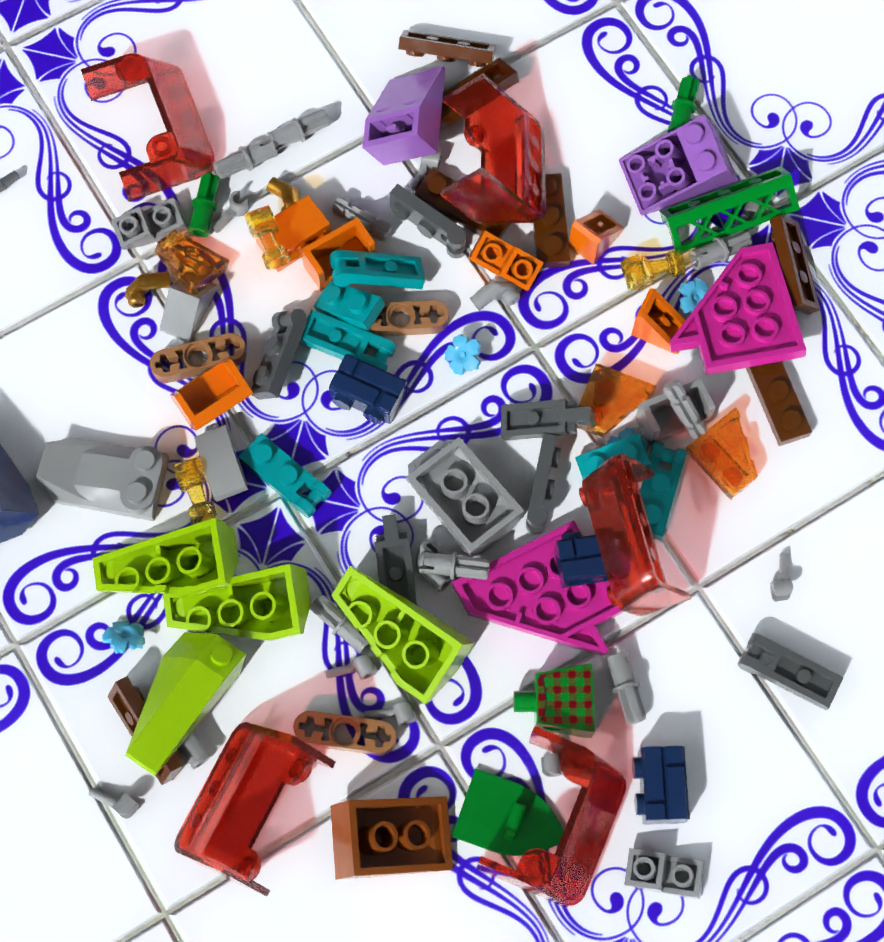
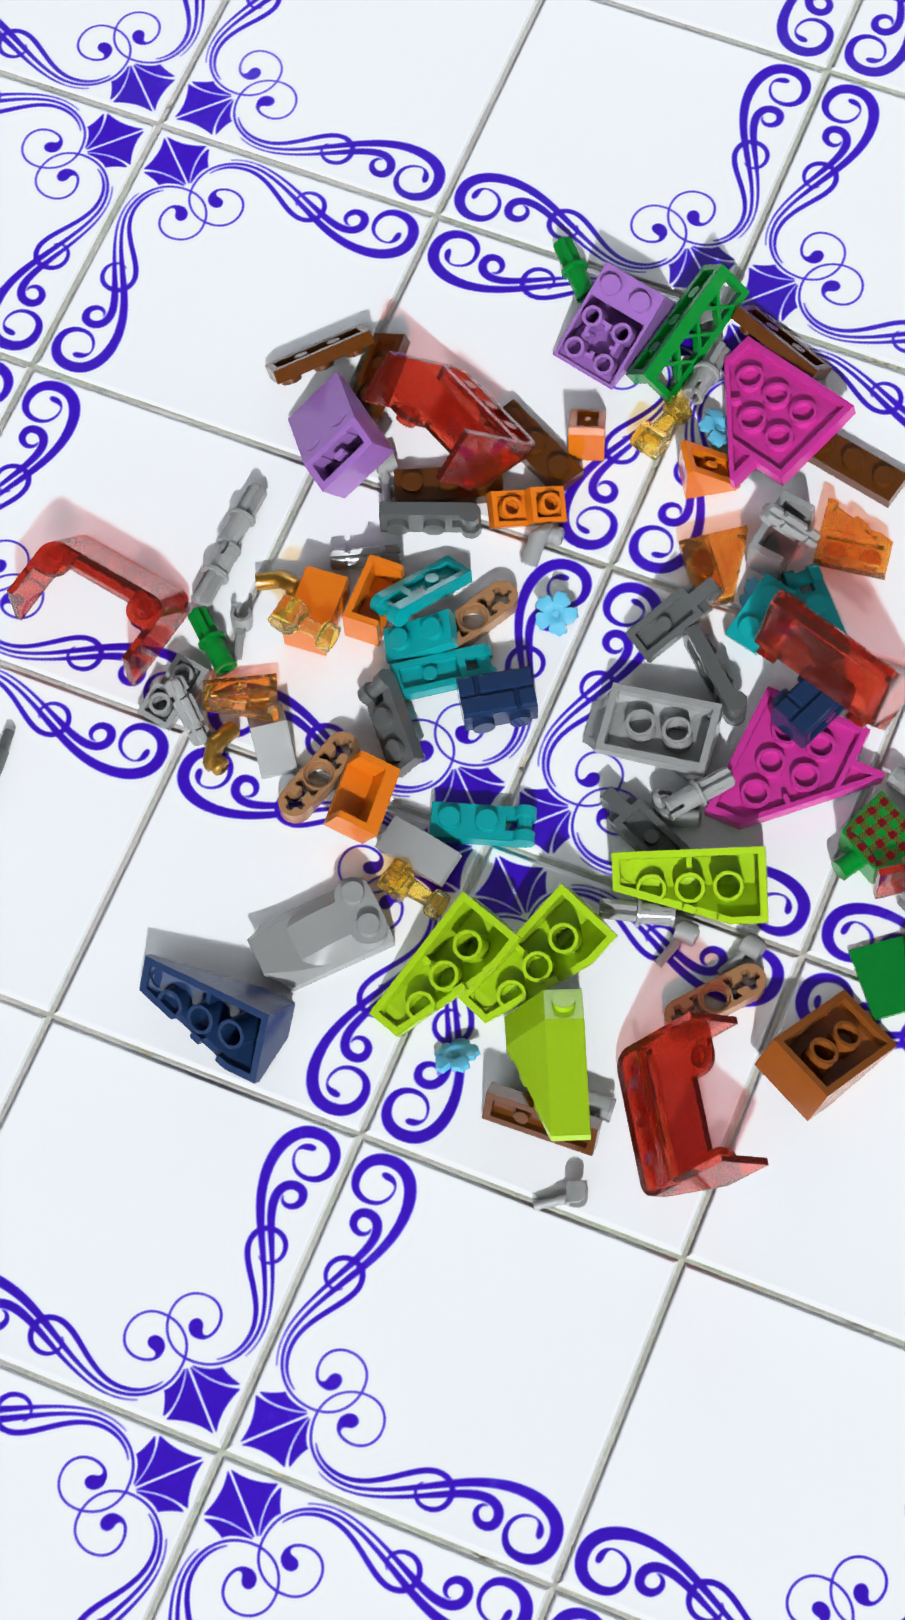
camera: 30 degrees left, 5 degrees down
none -> light grey axle [164,675,212,746]

